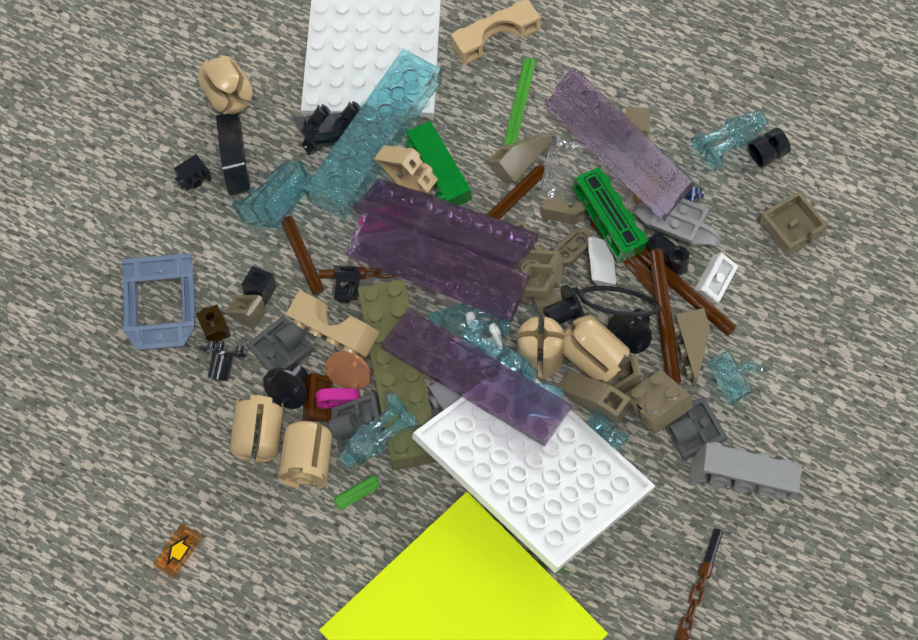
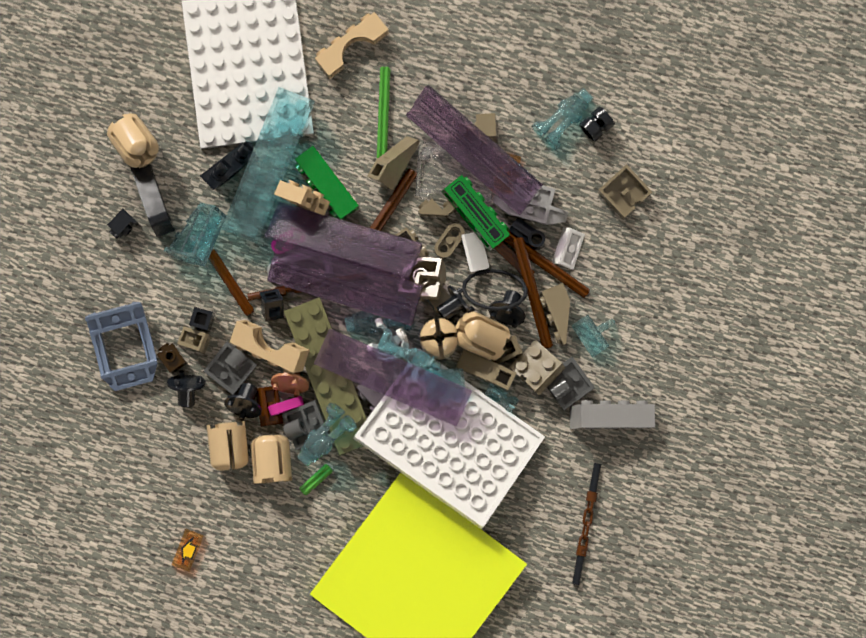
camera: 15 degrees left, 20 degrees up
dark blue plate [681,187,704,202] -> none

